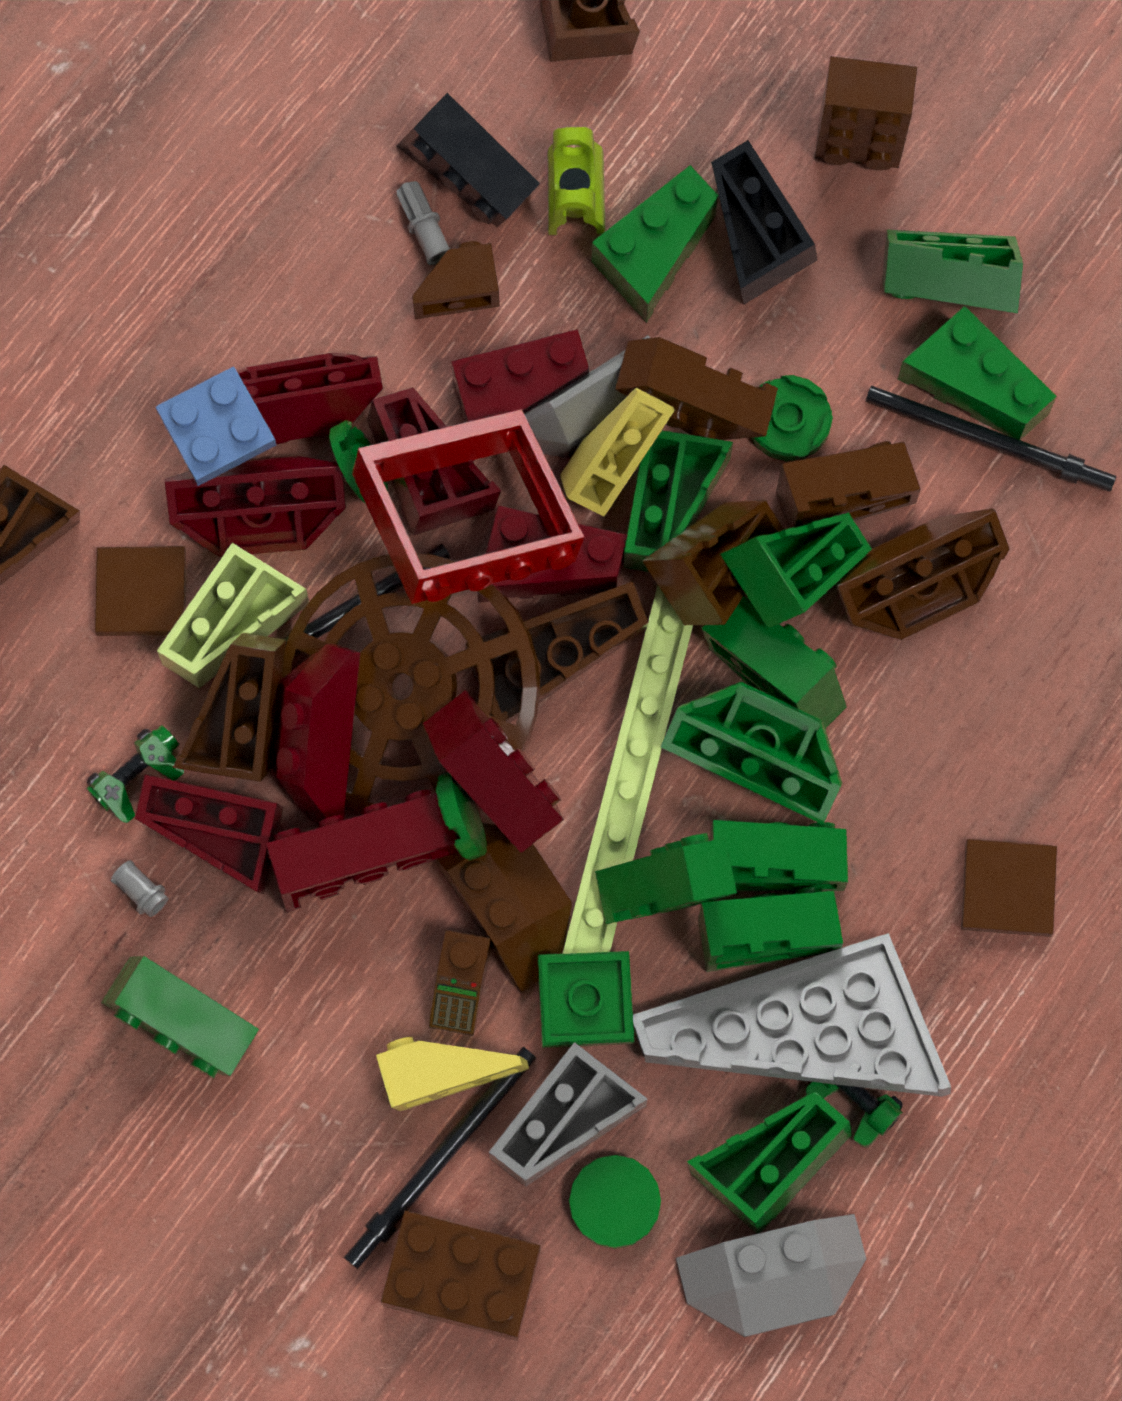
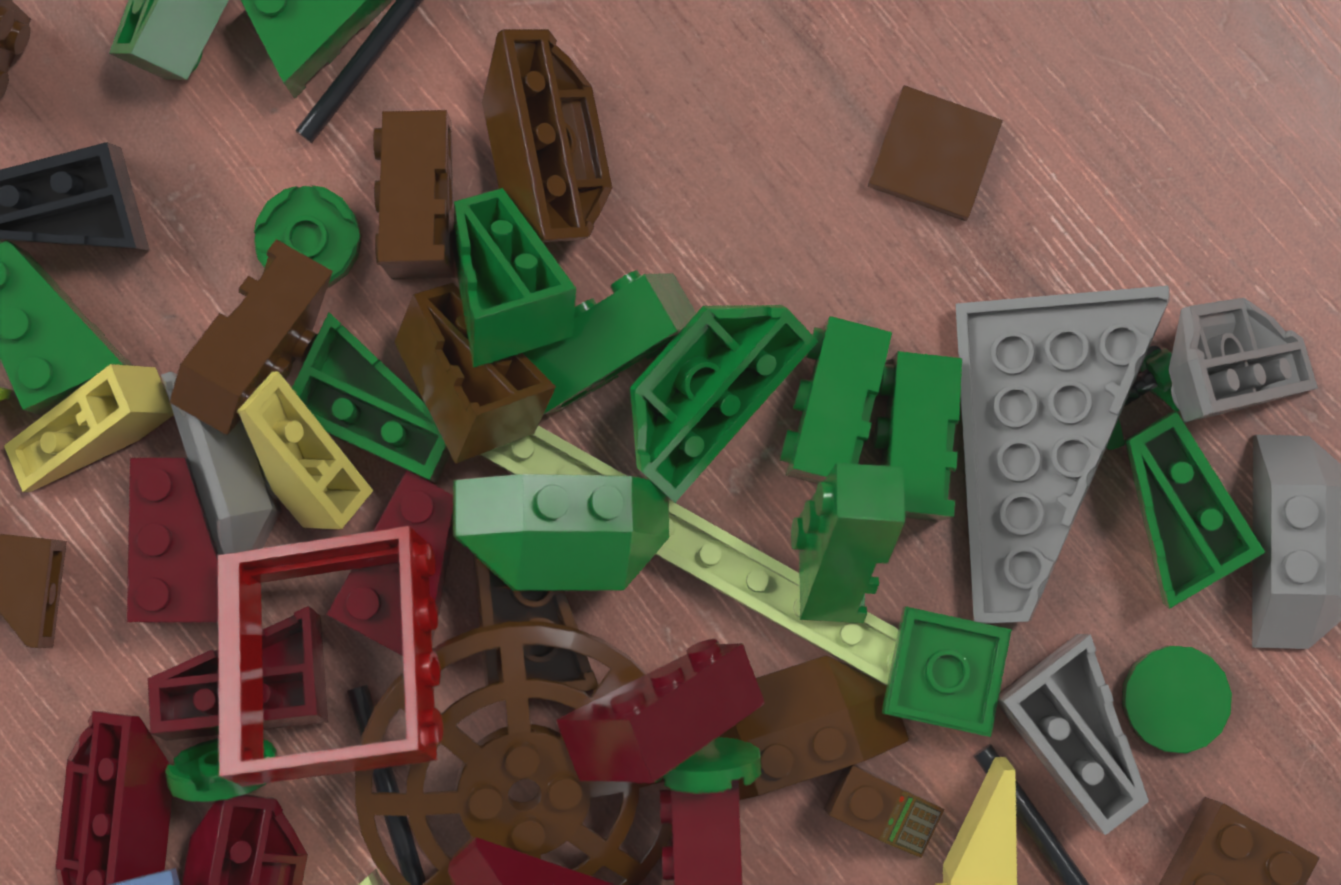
camera: 80 degrees left, 10 degrees up
none -> light yellow slope [4,364,174,492]
none -> green wedge [453,474,669,591]
none -> light grey wedge [1169,298,1318,423]

